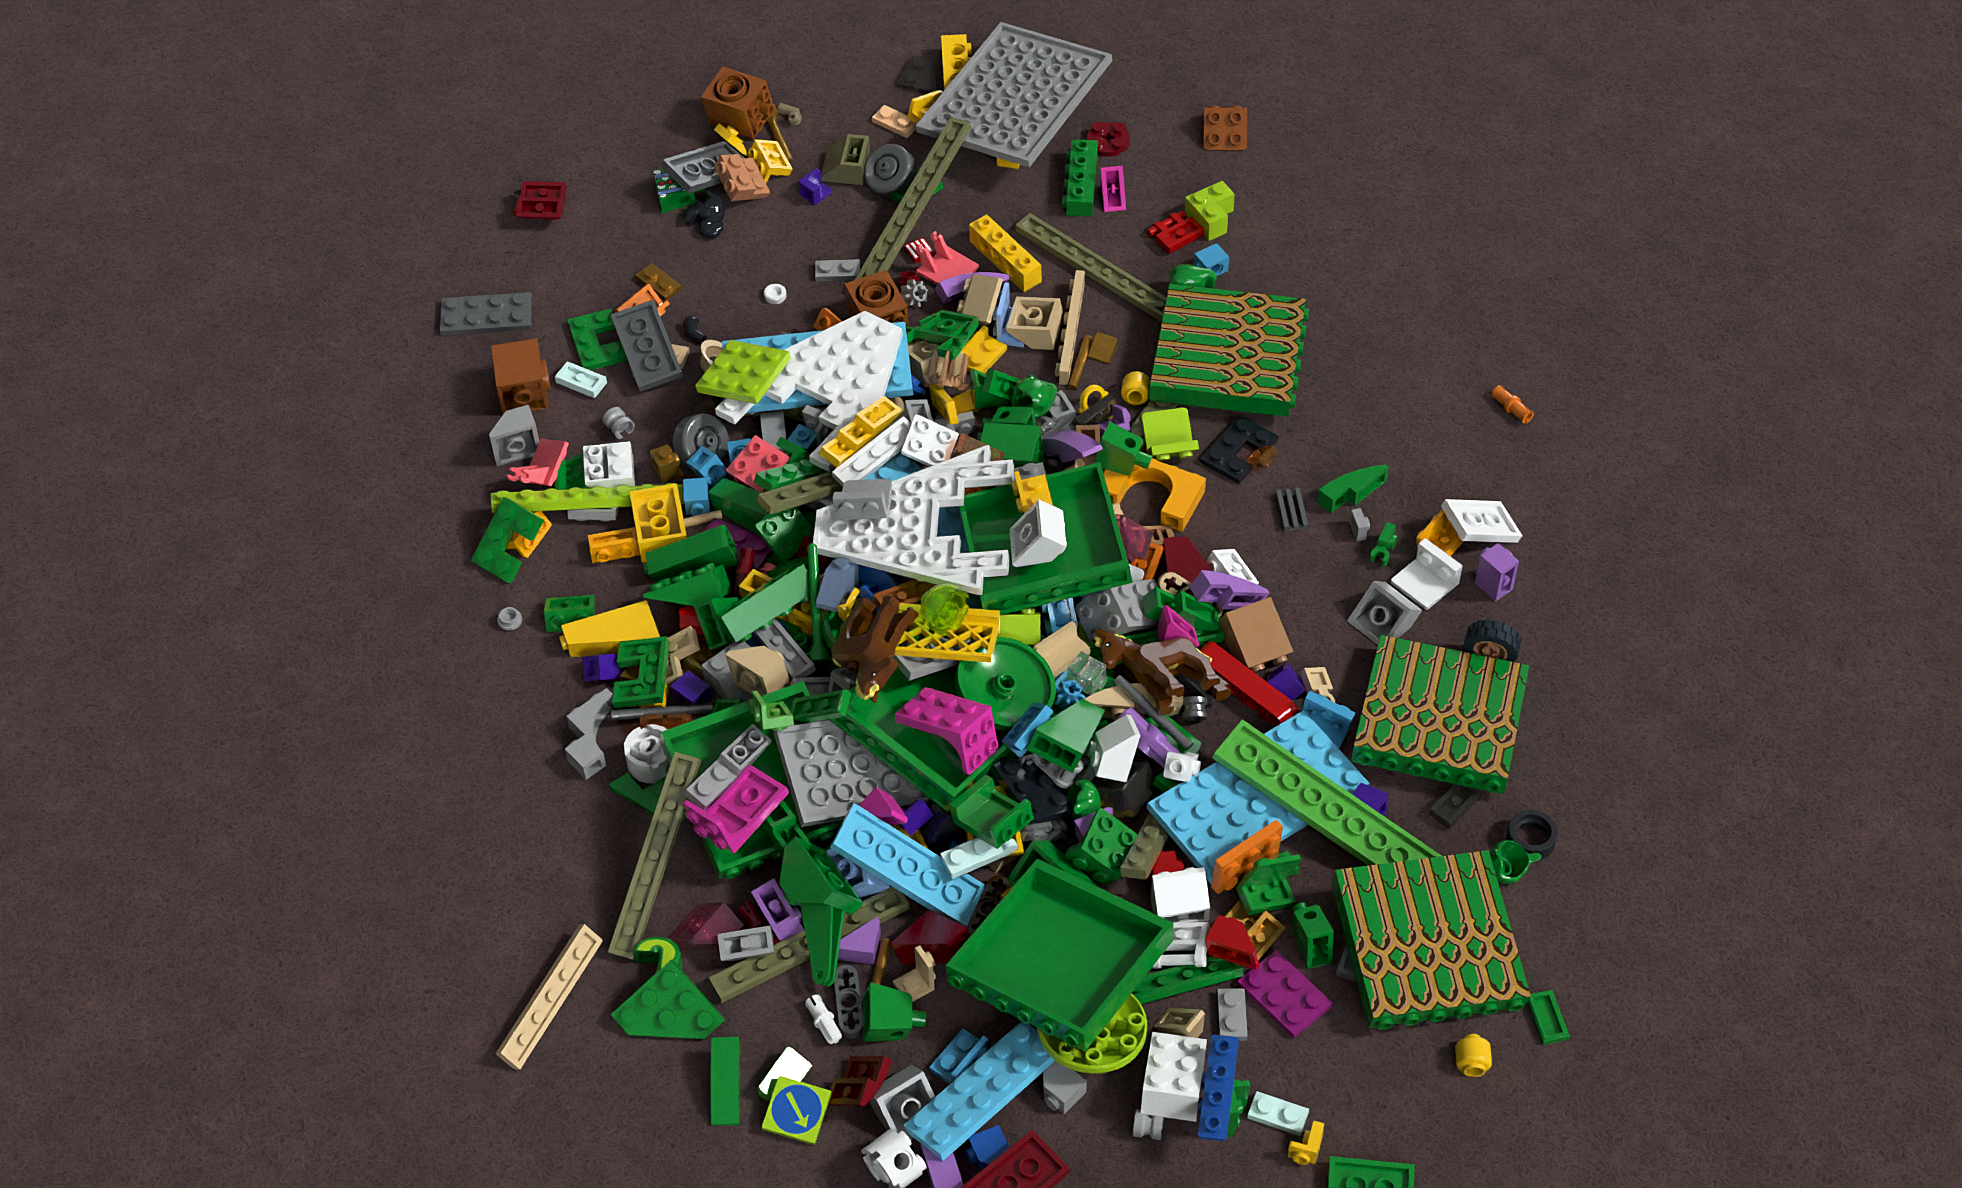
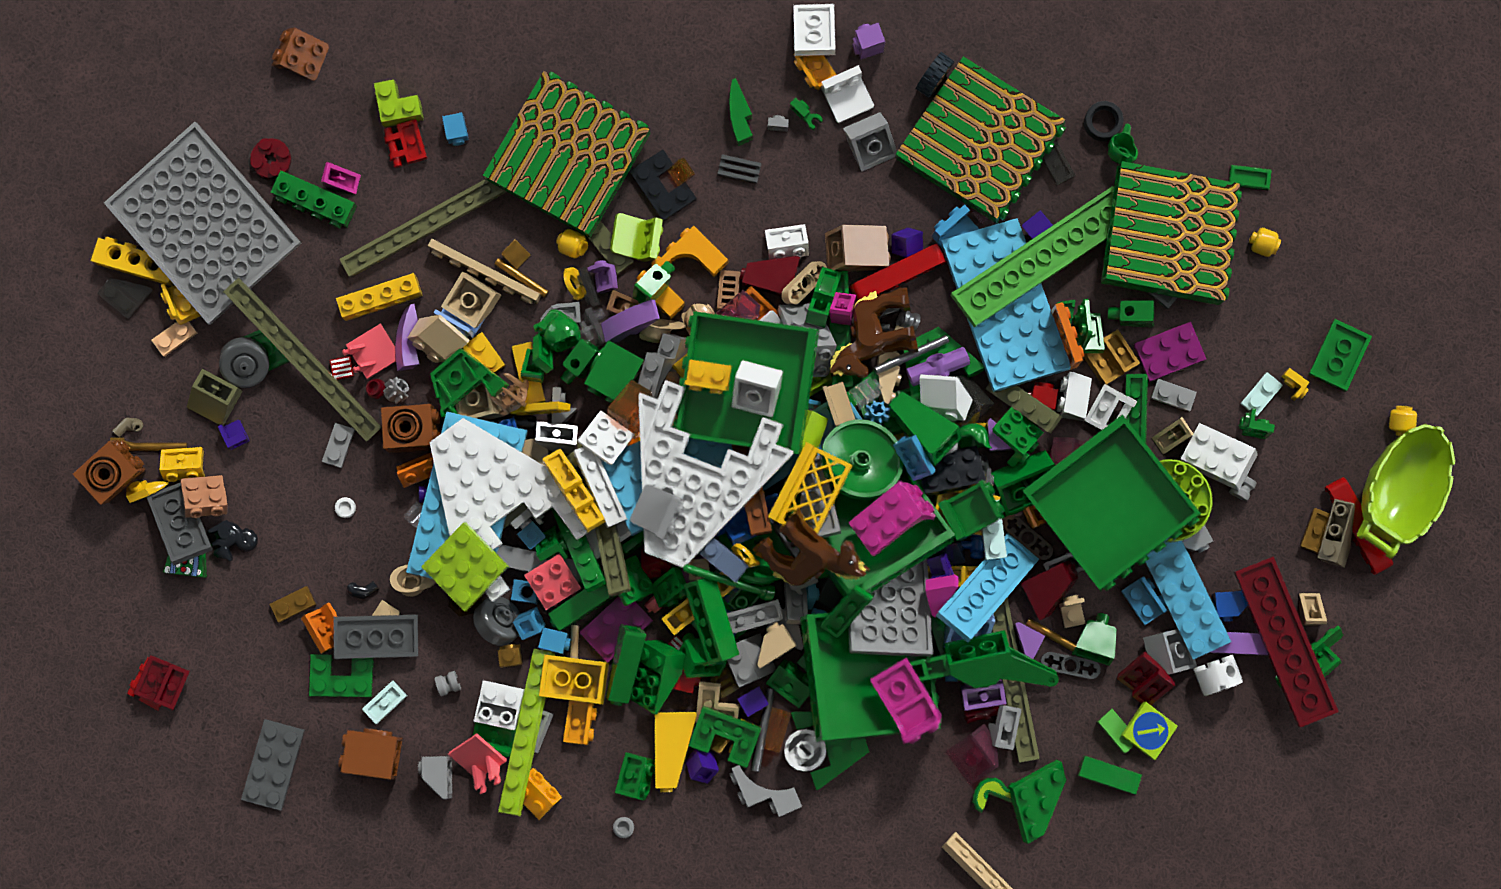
camera: 70 degrees left, 30 degrees up
green plate [471,497,544,583] -> none
olive plate [608,752,701,961] -> none
light grey slope [683,724,772,810] -> none
dark red pin [732,547,756,597] -> none
bright green bracket [748,691,794,731] -> none
white axle [805,995,842,1044] -> none
clear neon green cylinder [920,583,969,636] -> none
white bracket [1163,752,1201,782] -> none
green piece [1169,264,1217,289] -> none
medium lavender slope [1189,570,1269,609] -> none
blue bracket [1198,1035,1239,1141] -> none
red slope [1205,915,1259,970] -> none
tan plate [1300,667,1335,703] -> none

